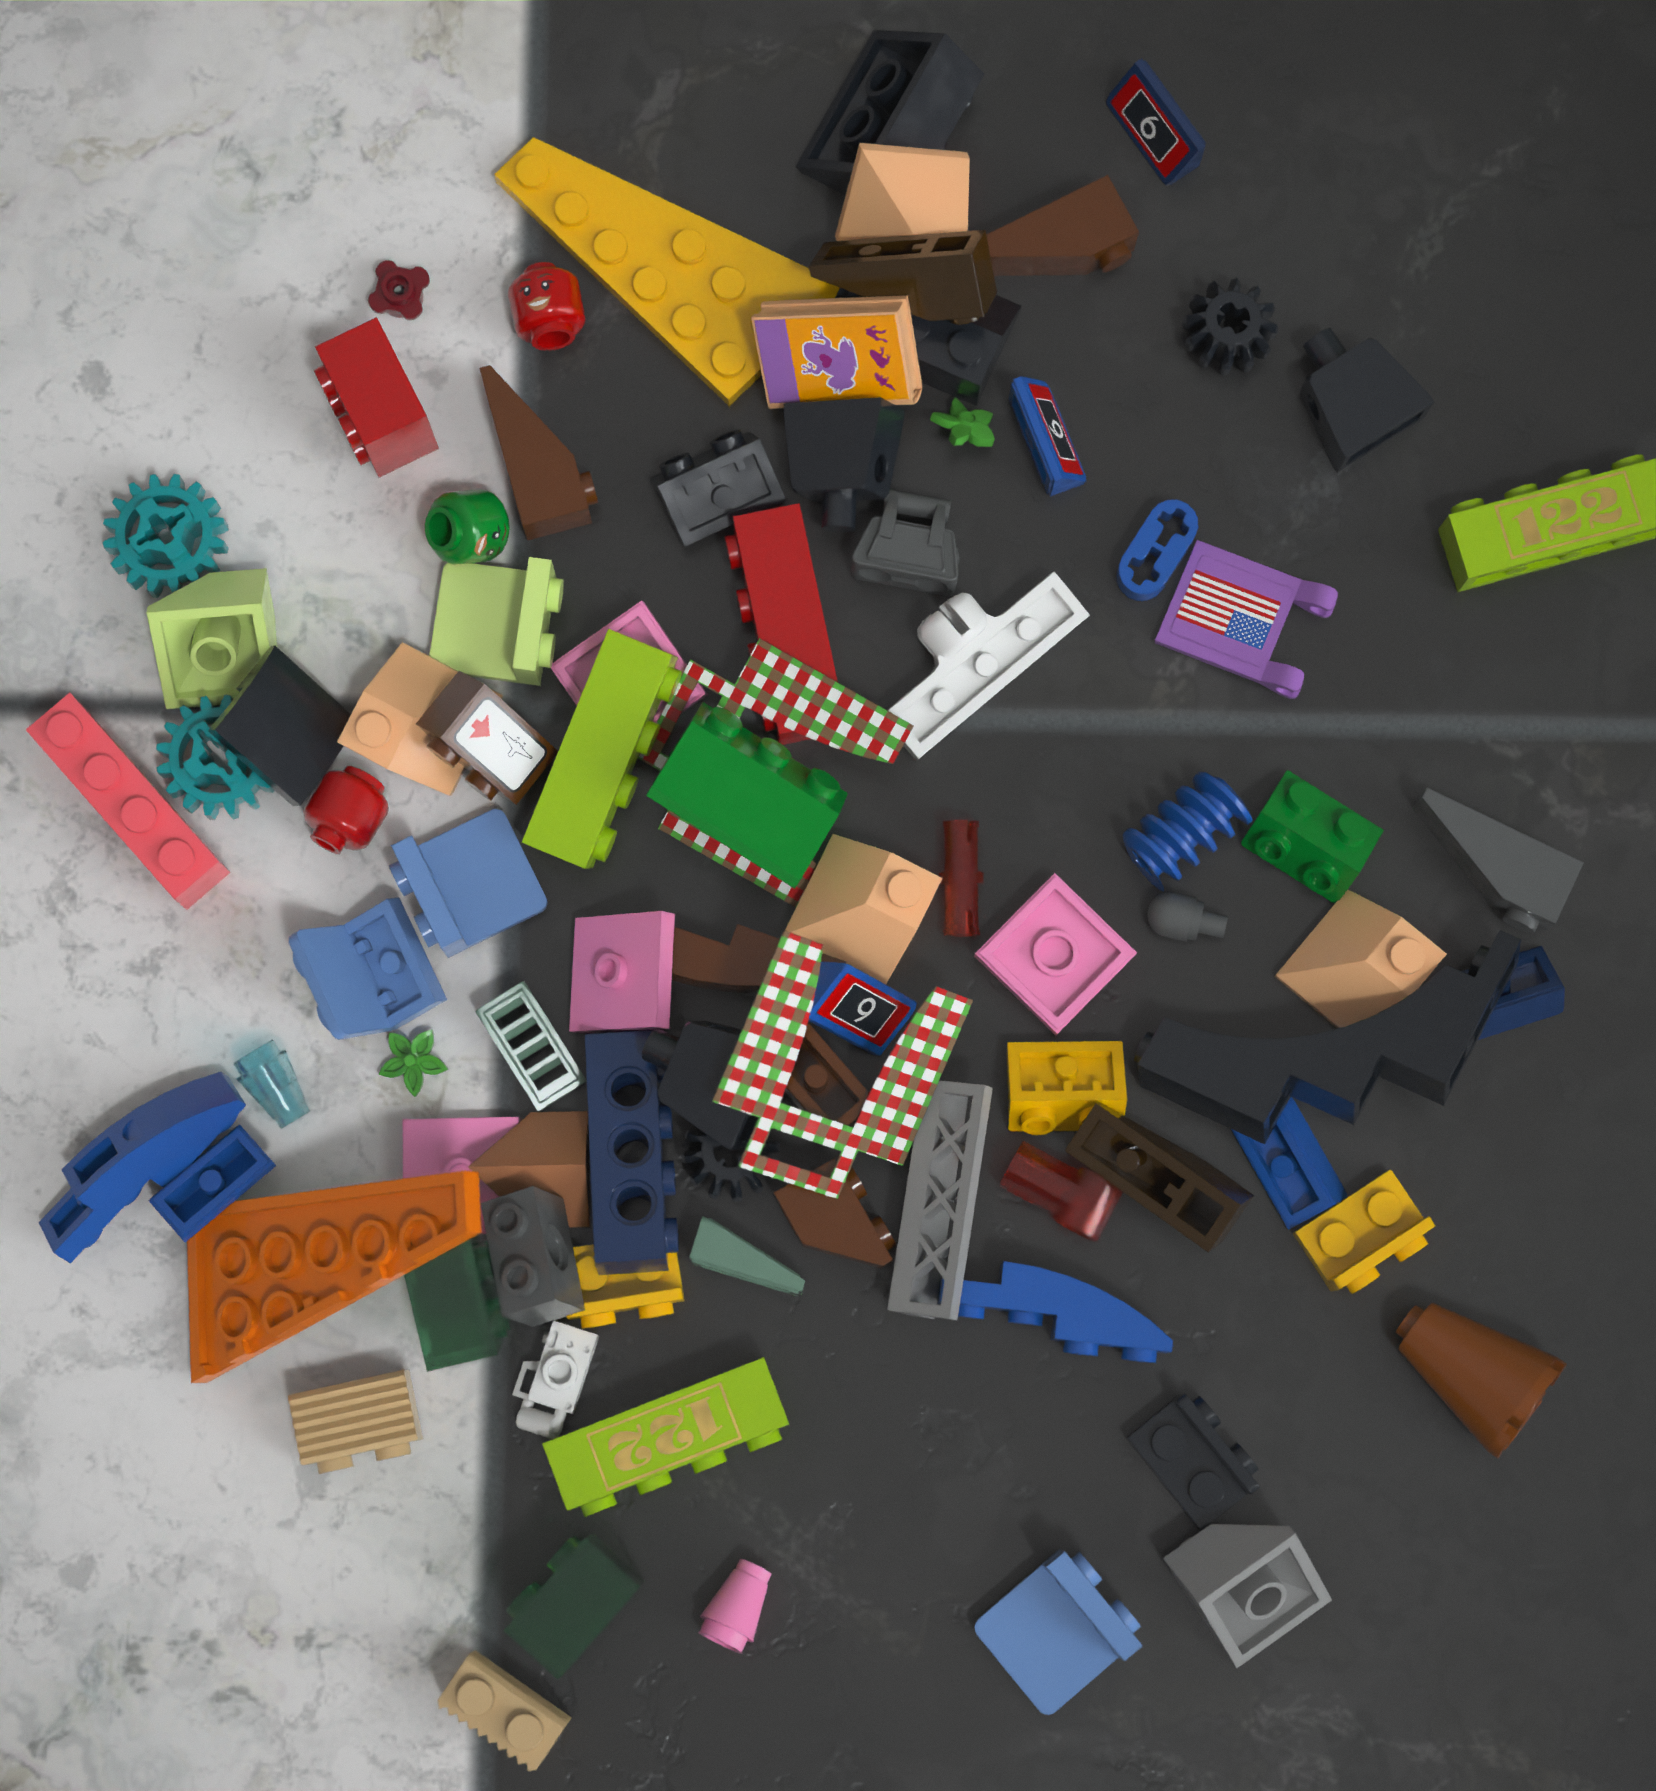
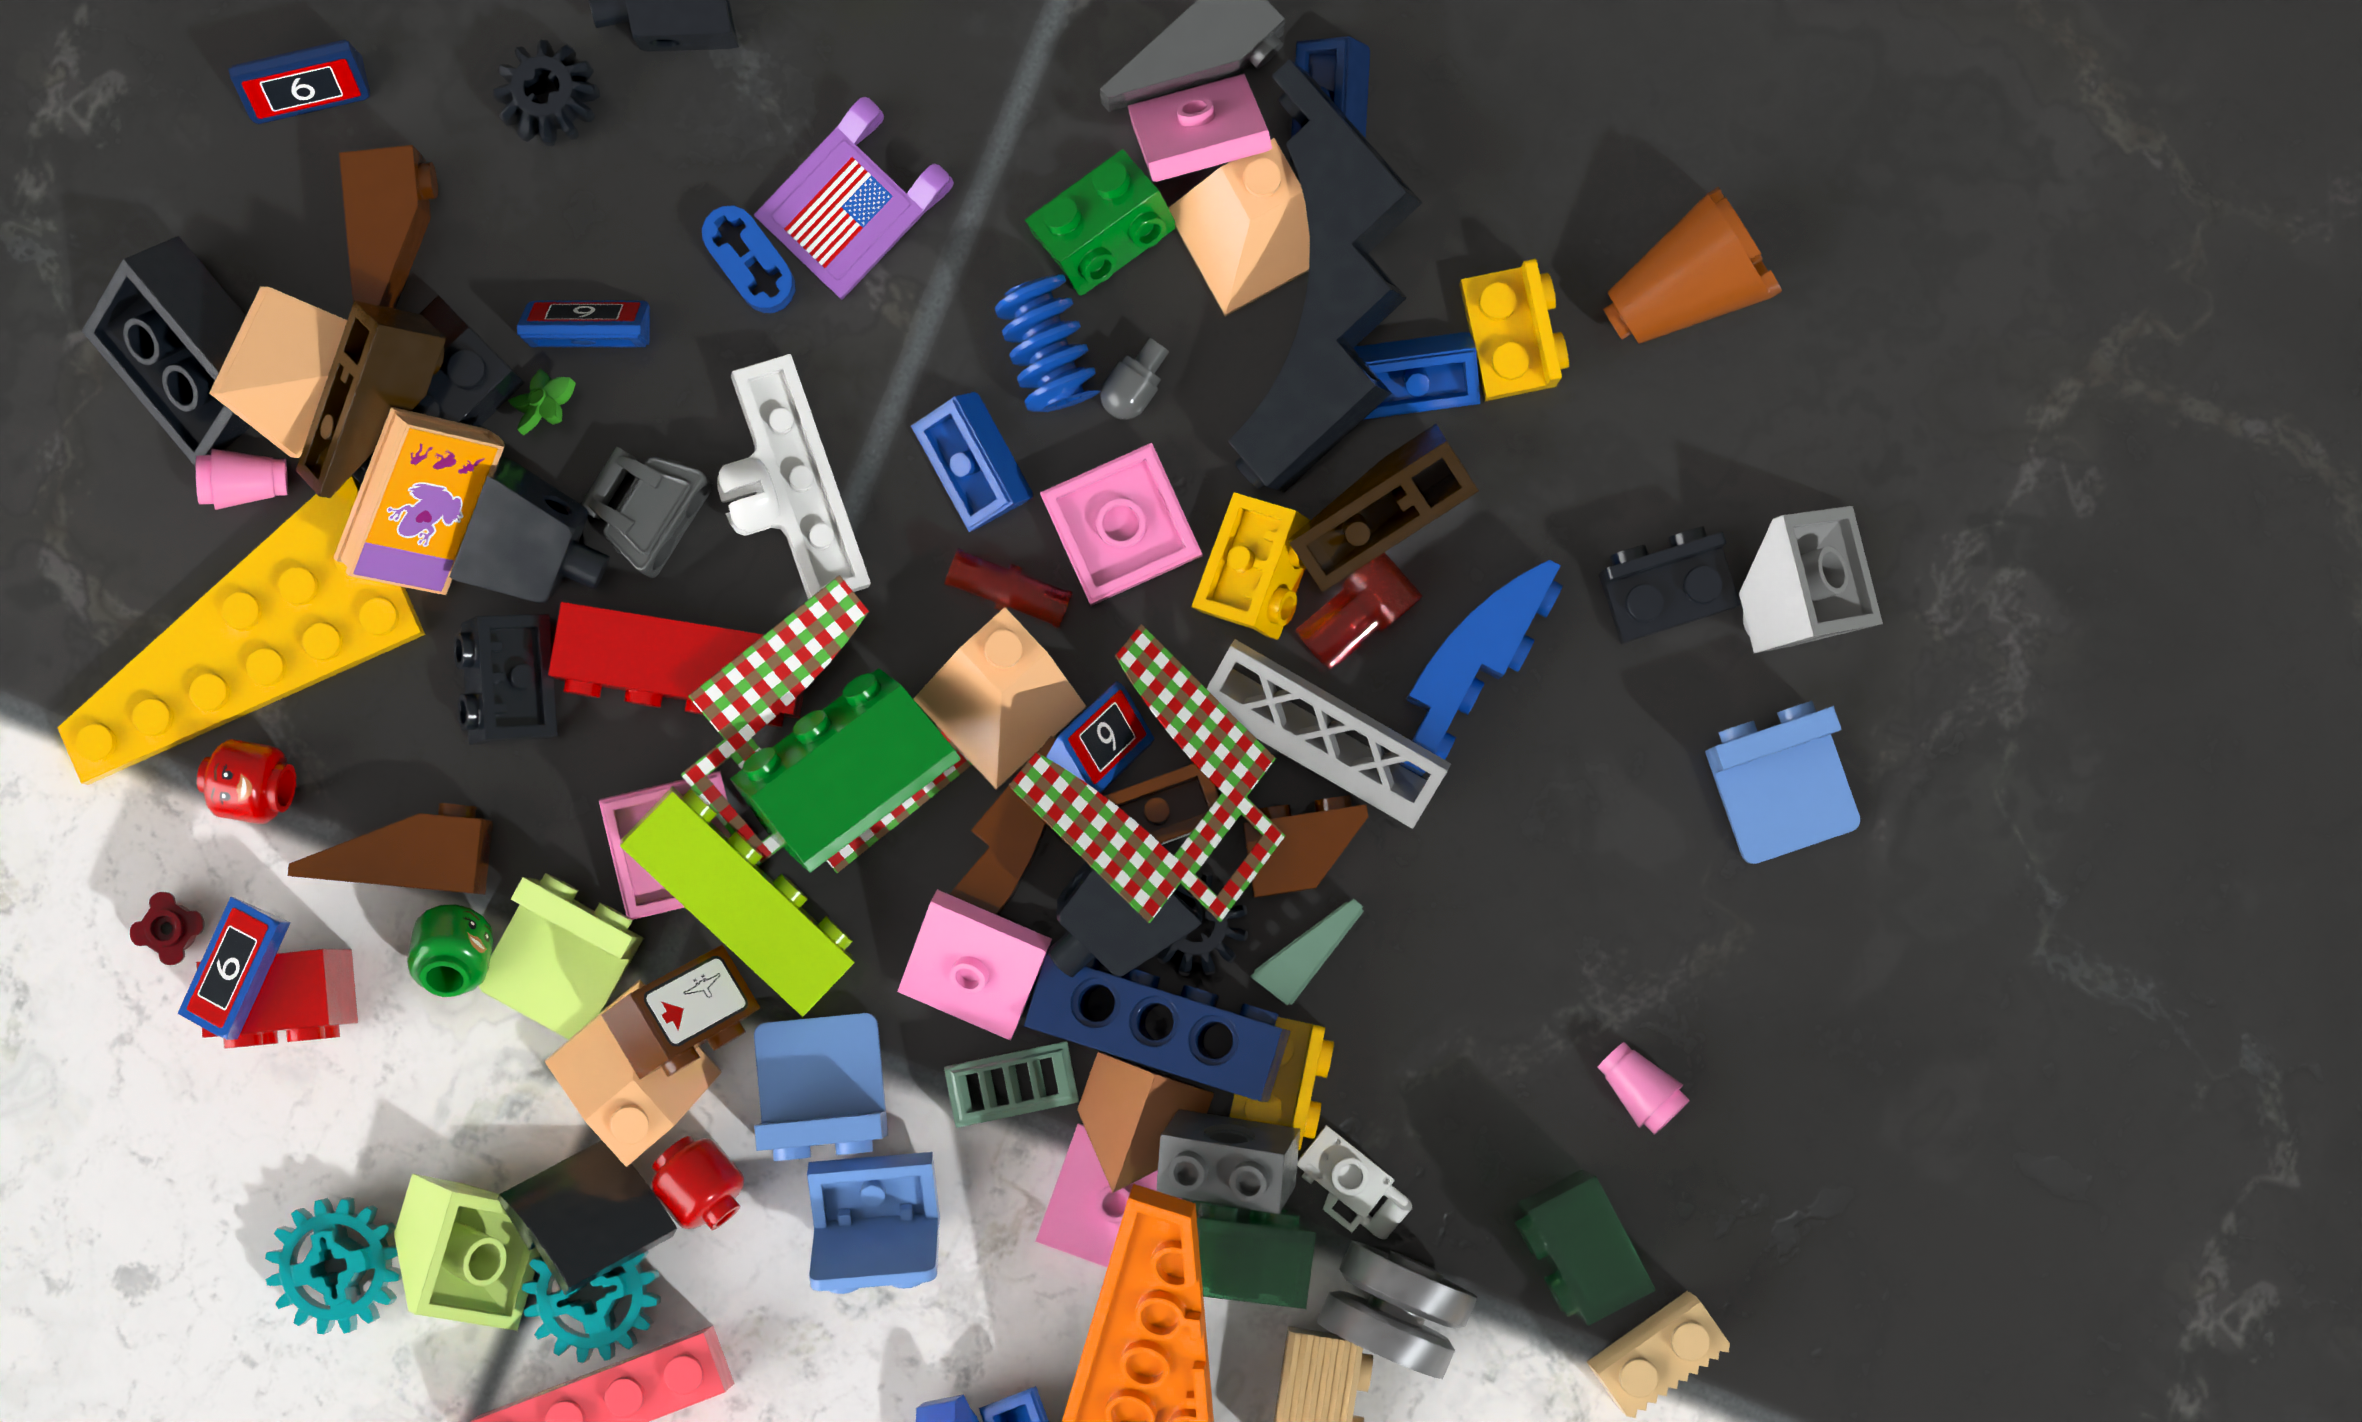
camera: 65 degrees left, 5 degrees up
clear light blue cone [233,1039,310,1129] -> none
bright green plant [379,1029,449,1097] -> none
lime brick [543,1357,789,1517] -> none
none -> slope [177,897,291,1040]
none -> bright pink cone [196,449,288,510]
none -> blue slope [911,392,1033,532]
none -> bright pink plate [1128,74,1272,182]
none -> flat silver wheel [1317,1240,1478,1379]

